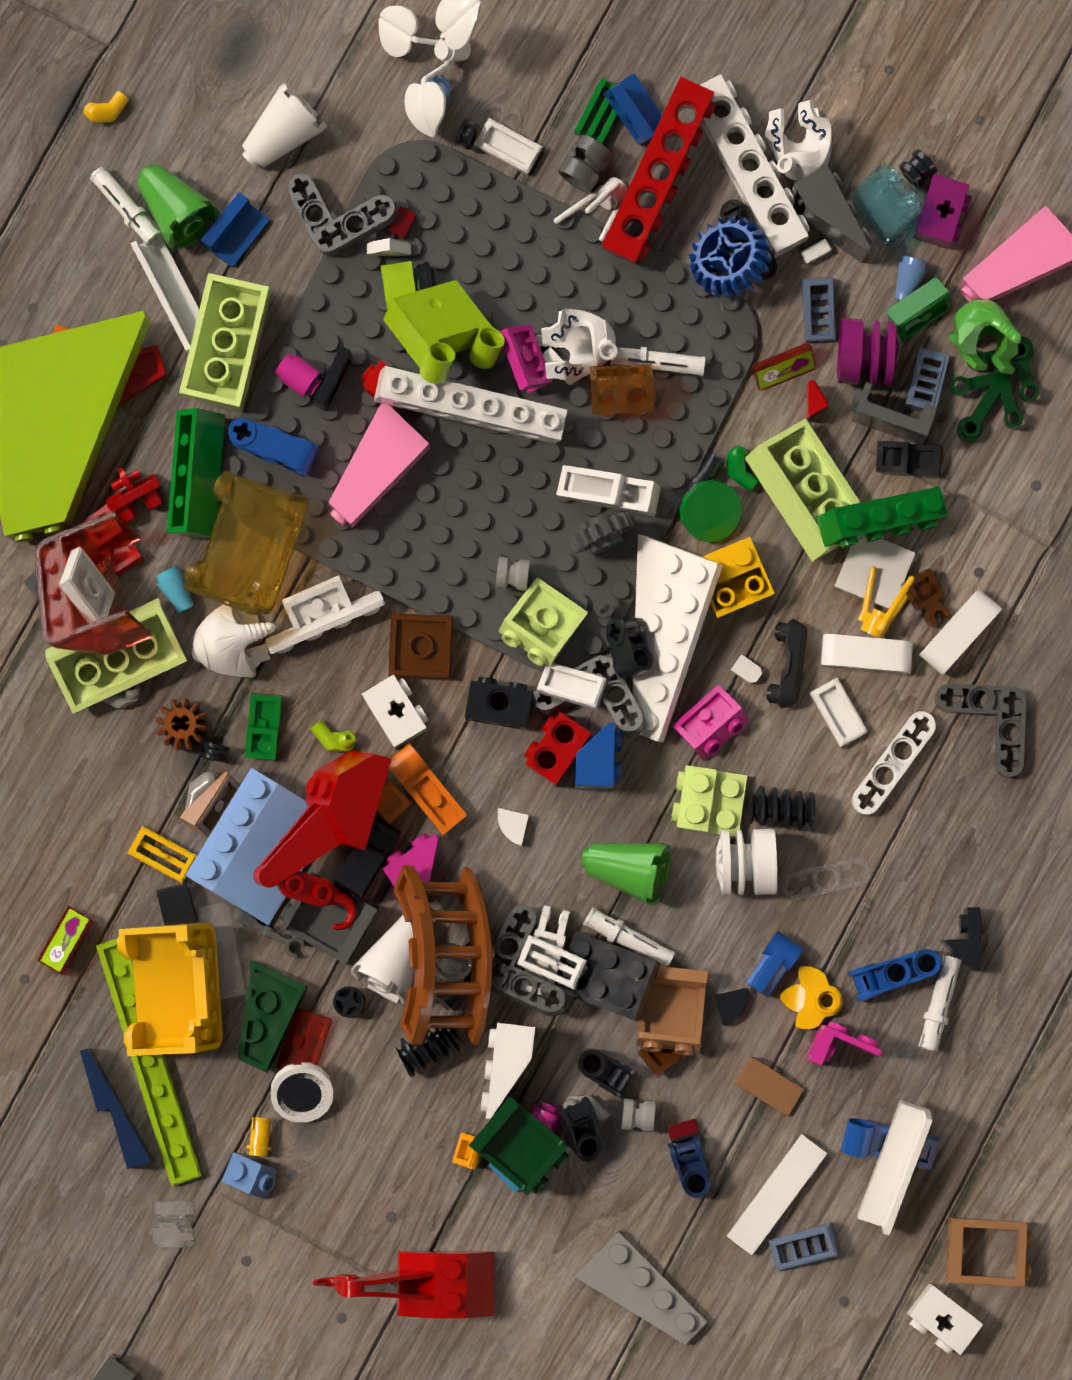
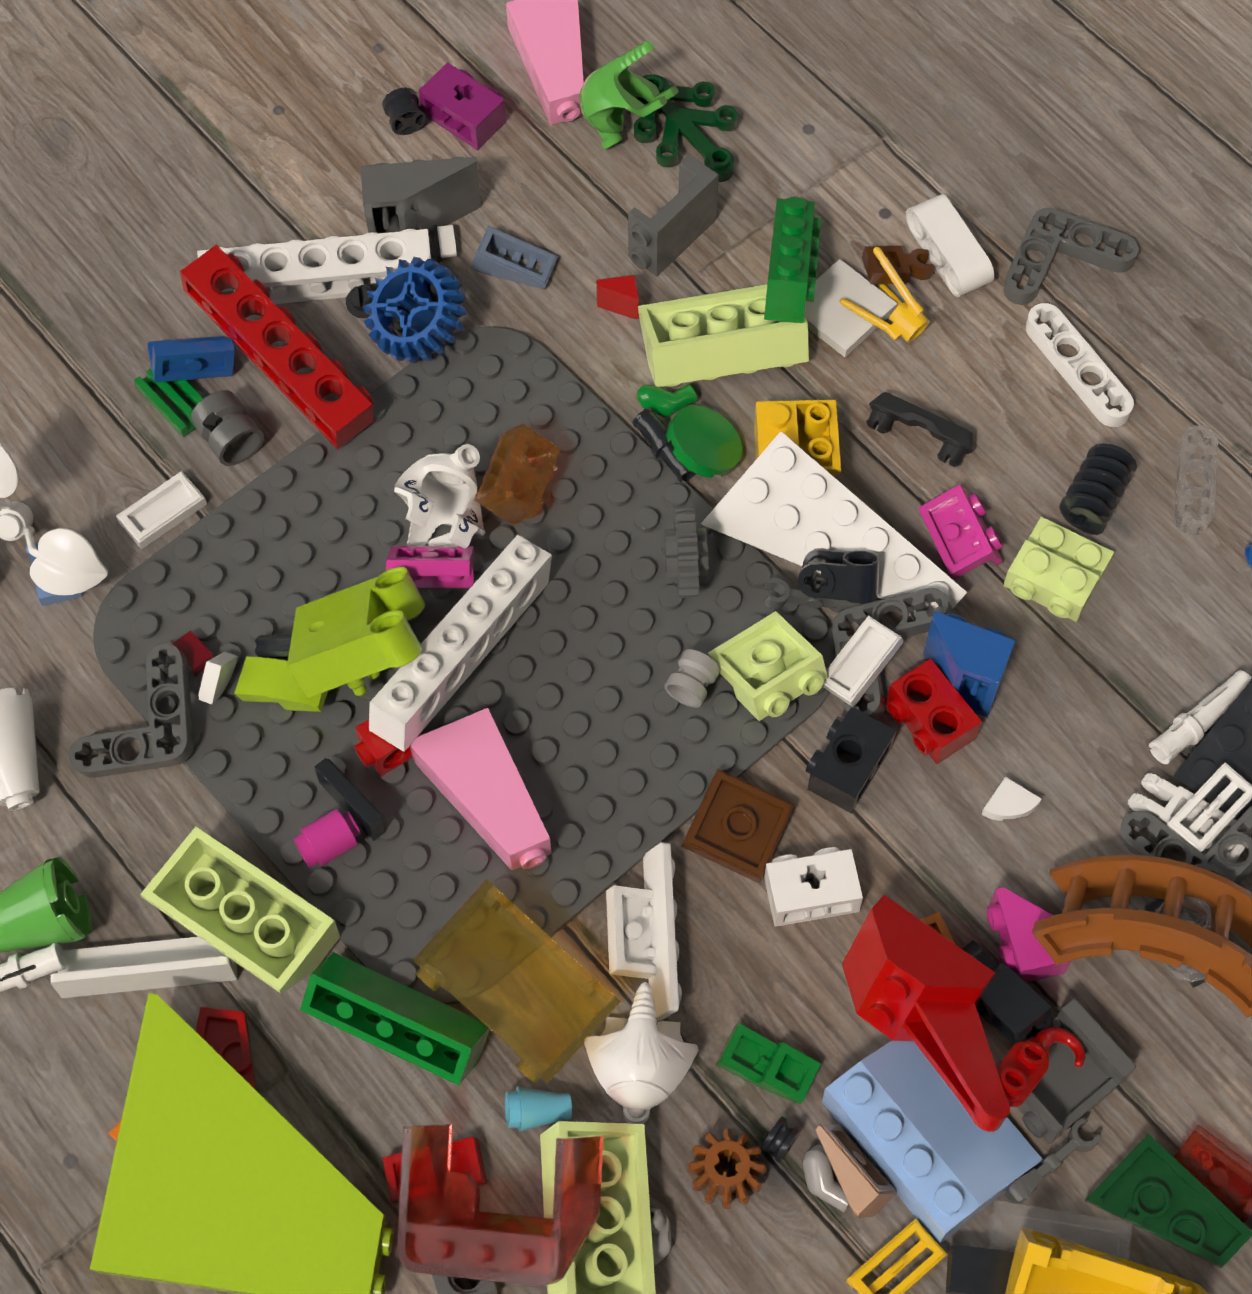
camera: 70 degrees left, 20 degrees down
white tile [59,547,115,632] -> none
red hips [105,467,163,523] -> none
blue panel [201,192,269,267] -> none
blue piece [228,418,320,476] -> none
lime arm [310,720,356,752] -> none
black wheel [333,986,366,1018] -> none
white cone [351,915,415,1004] -> none
orange plate [389,744,467,836] -> none
black bush [455,119,479,150] -> none
white plant [554,177,628,242] -> none
white slope [557,465,661,517] -> none
bright green cone [581,843,671,906] -> none
white pin [610,347,705,376] -> none
white wheel [716,829,777,896] -> none
white piece [730,654,762,684] -> none
slope [751,342,816,391] -> none
white piece [765,100,832,181] -> none
white tile [809,678,868,747] -> none
white beam [821,634,913,675] -> none
magenta wheel [837,318,899,386] -> none
clear light blue slope [850,162,922,246] -> none
black slope [876,441,943,478] -> none
green slope [886,278,953,342] -> none
medium blue cone [894,255,928,300] -> none
sand blue slope [904,348,950,412] -> none

